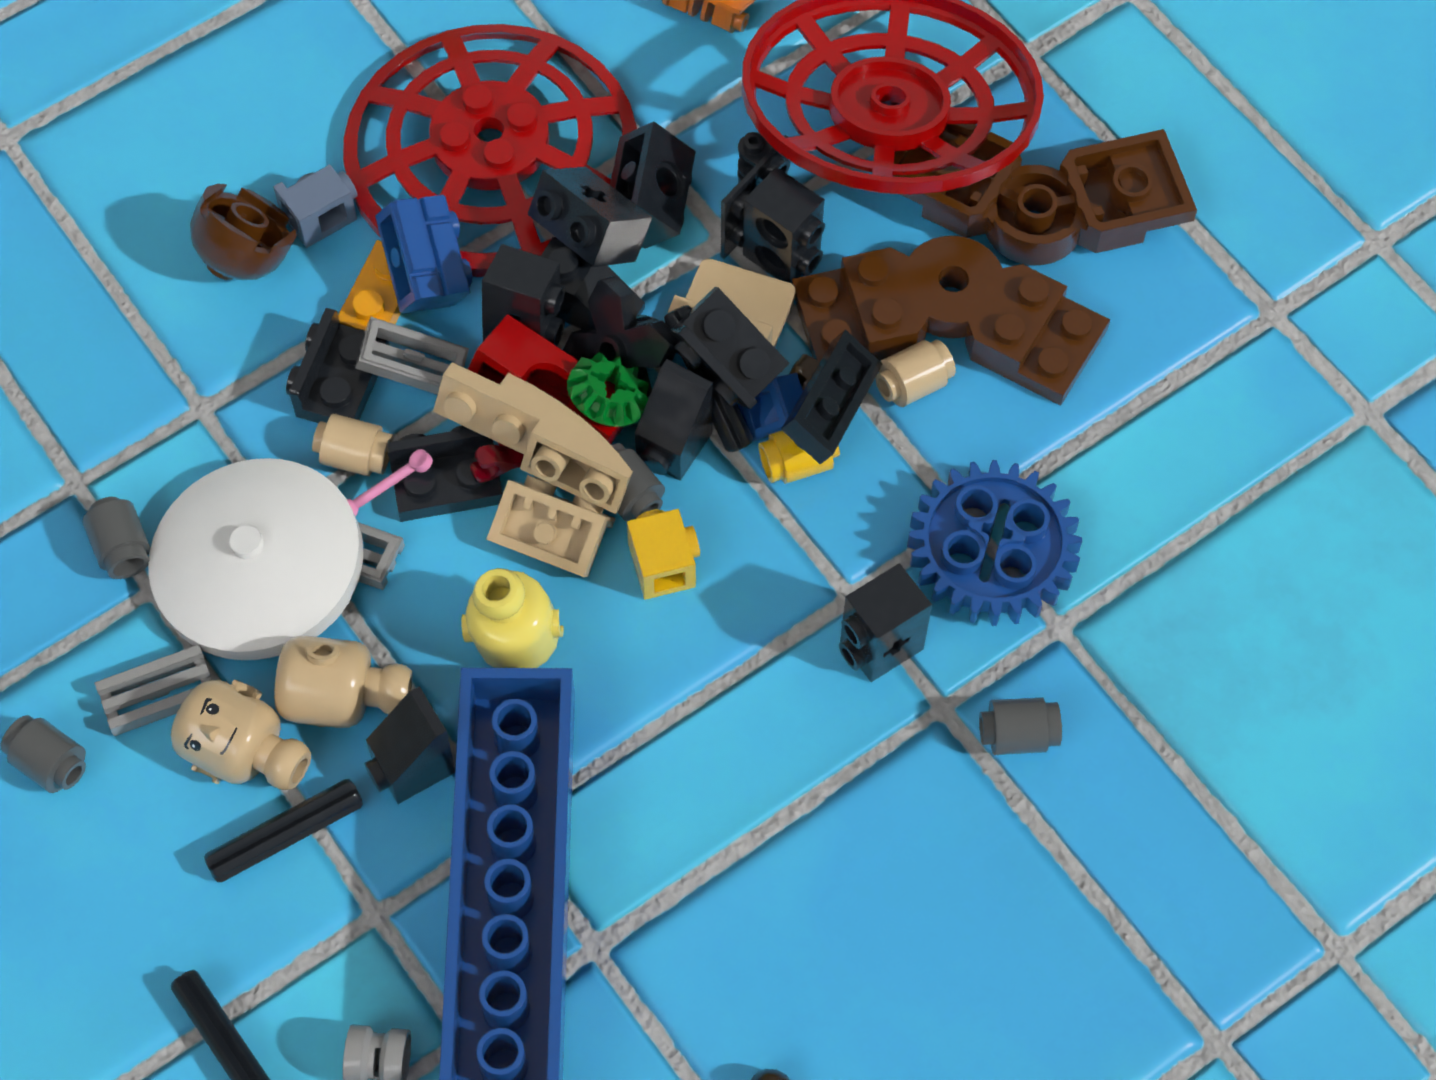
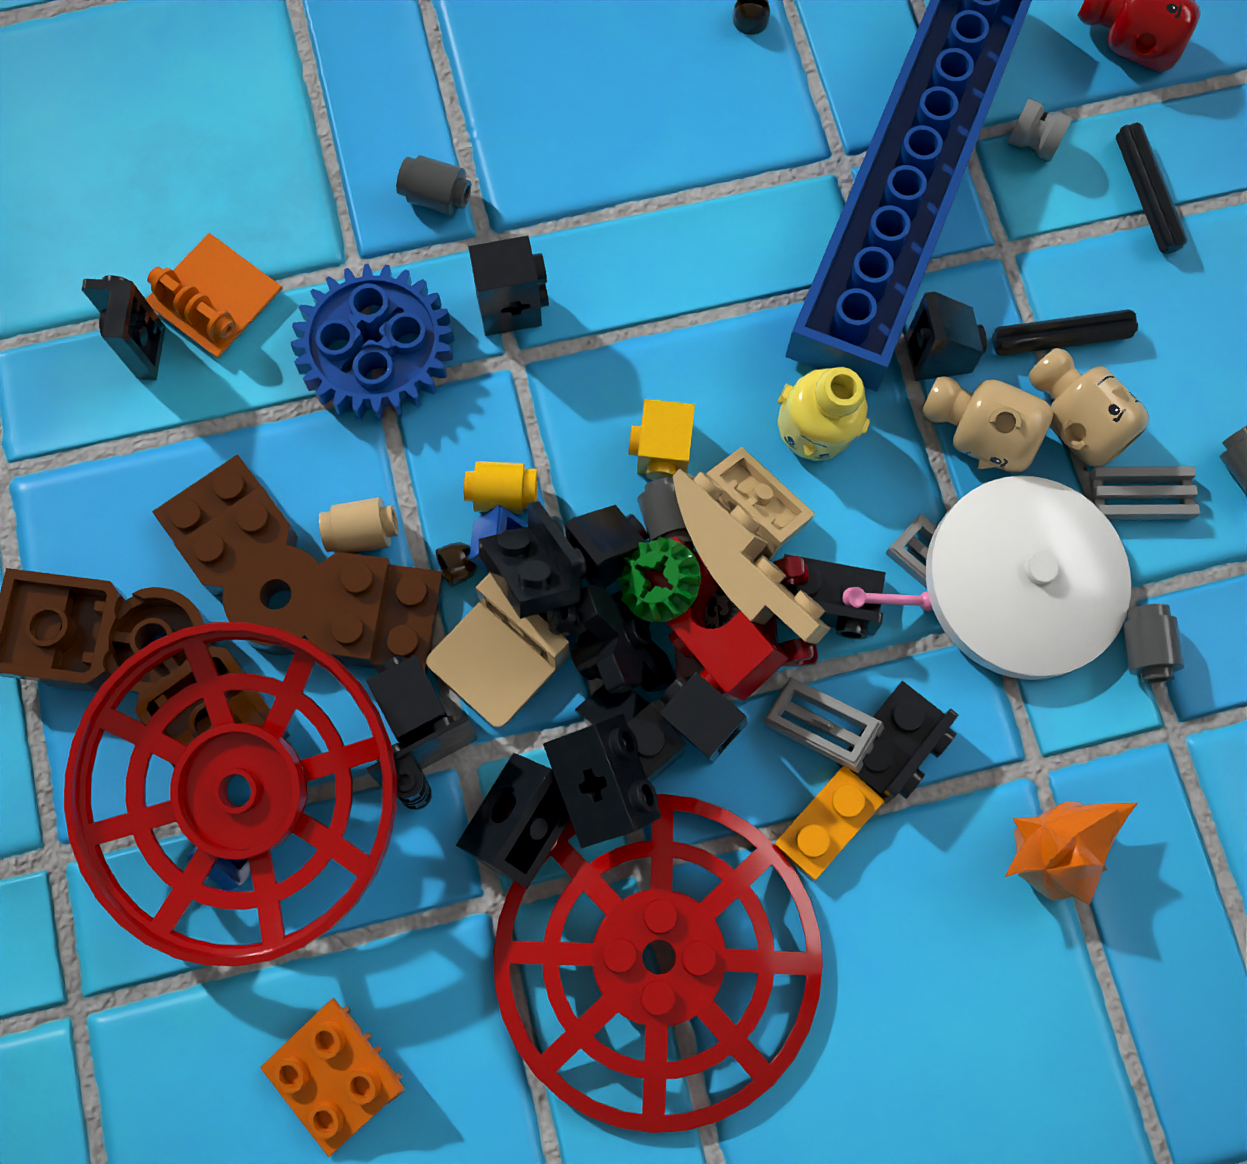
camera: 160 degrees left, 10 degrees up
reddish brown cylinder [190,183,297,280] -> none
sand blue brick [273,164,358,248] -> none
tan brick [312,414,394,476] -> none
blue brick [375,195,472,314] -> none
black plate [781,329,883,464] -> none
none -> black bracket [81,275,166,380]
none -> orange hinge [146,233,283,359]
none -> orange hair [1005,802,1138,905]

